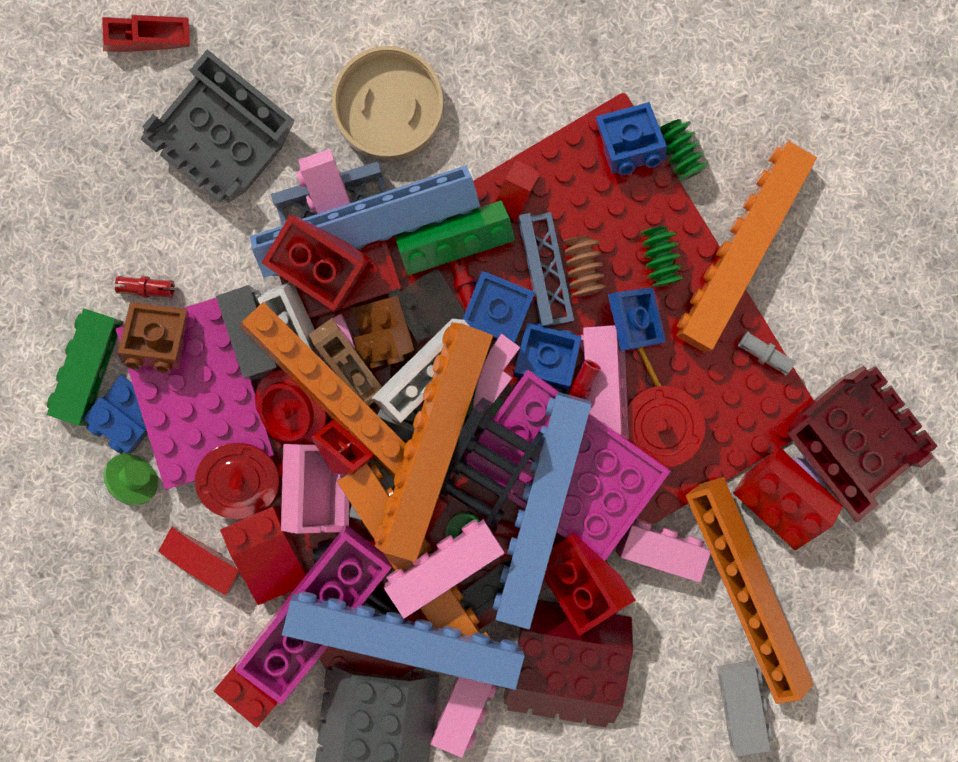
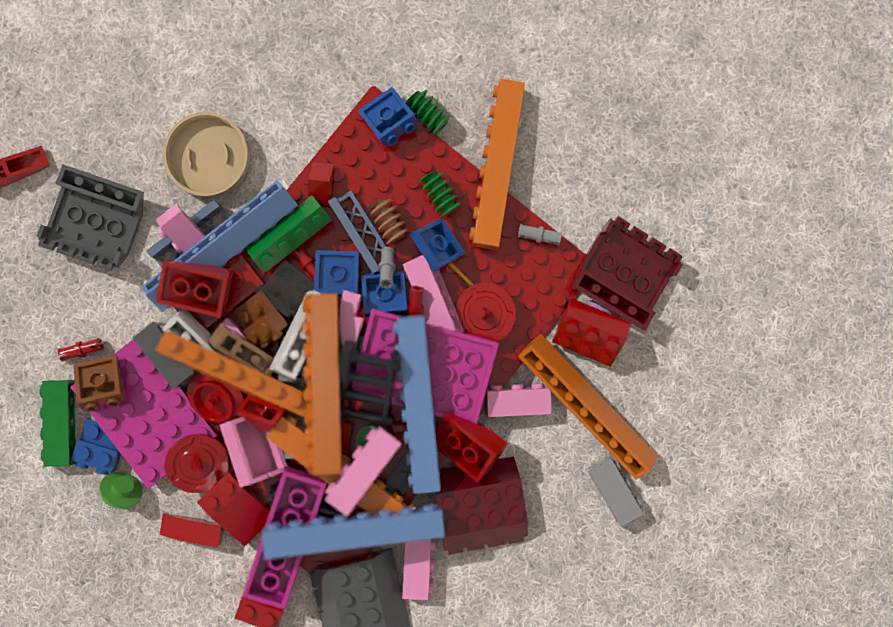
camera: 20 degrees left, 0 degrees up
none -> light grey pin [379,247,396,288]

